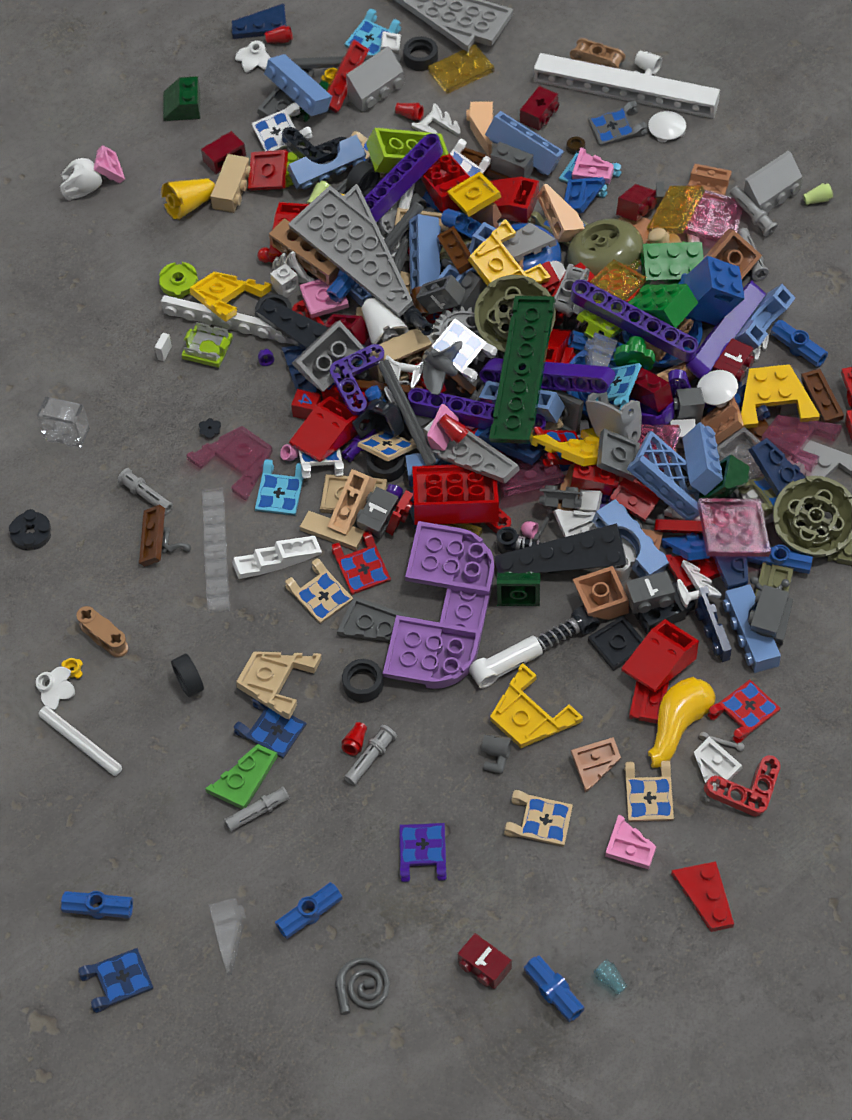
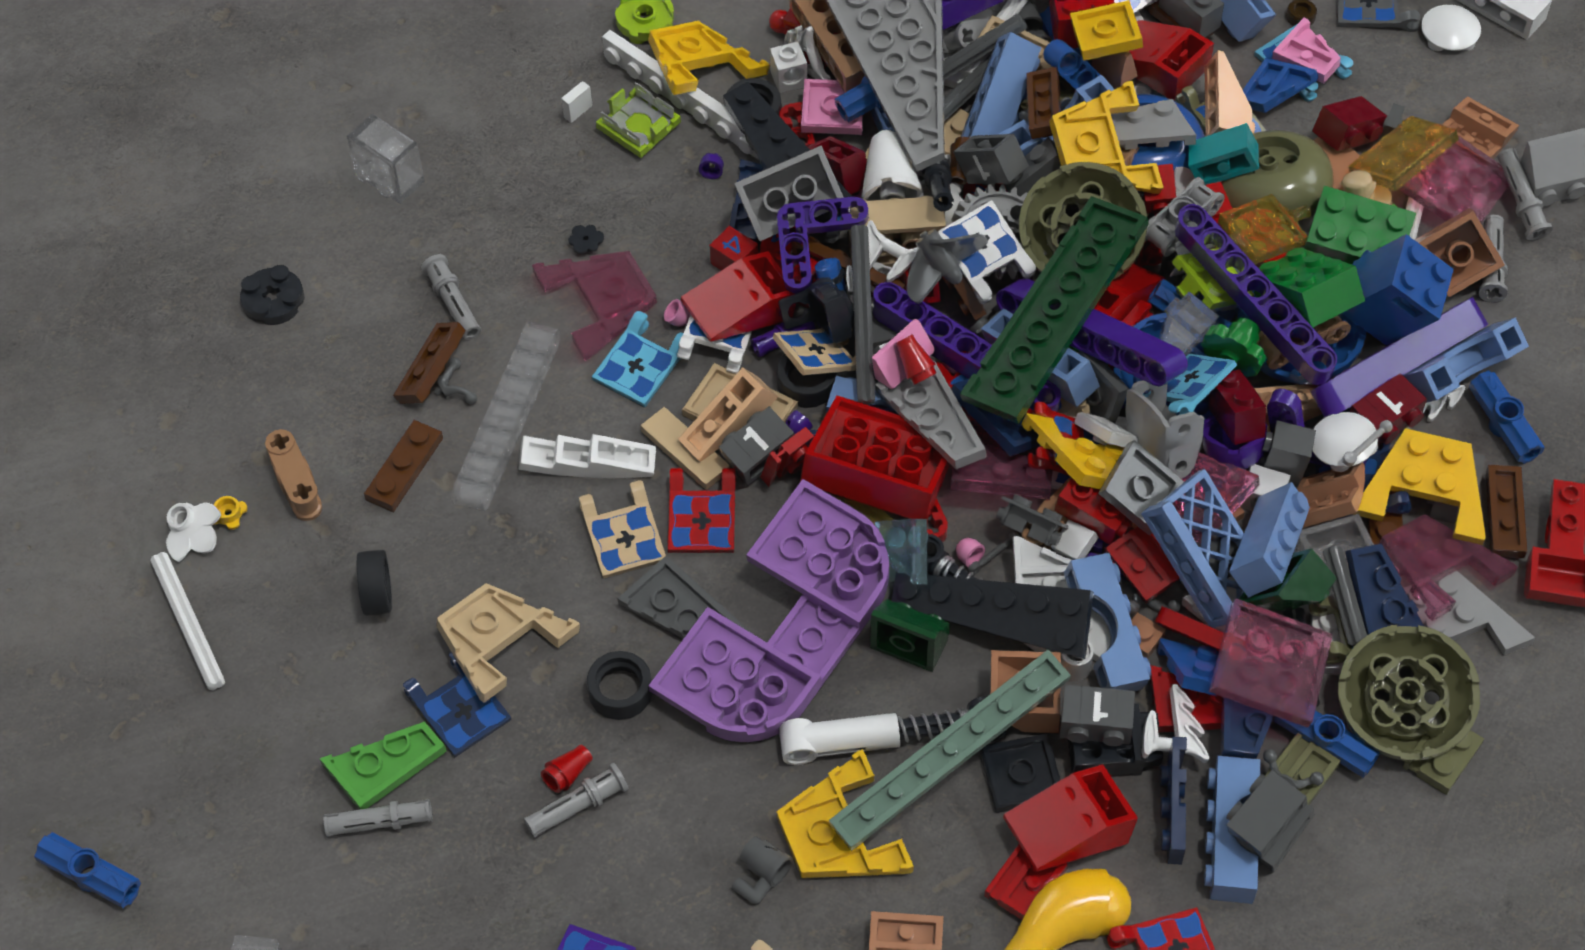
camera: 20 degrees right, 0 degrees up
none -> reddish brown plate [364,420,443,513]
none -> sand green plate [829,650,1071,851]
none -> clear light blue wing [875,519,928,585]
none -> white plate [1074,412,1138,447]
none -> teal brick [1188,123,1259,185]
none -> dark grey axle [1323,546,1367,646]
none -> light grey hinge [1342,420,1393,466]

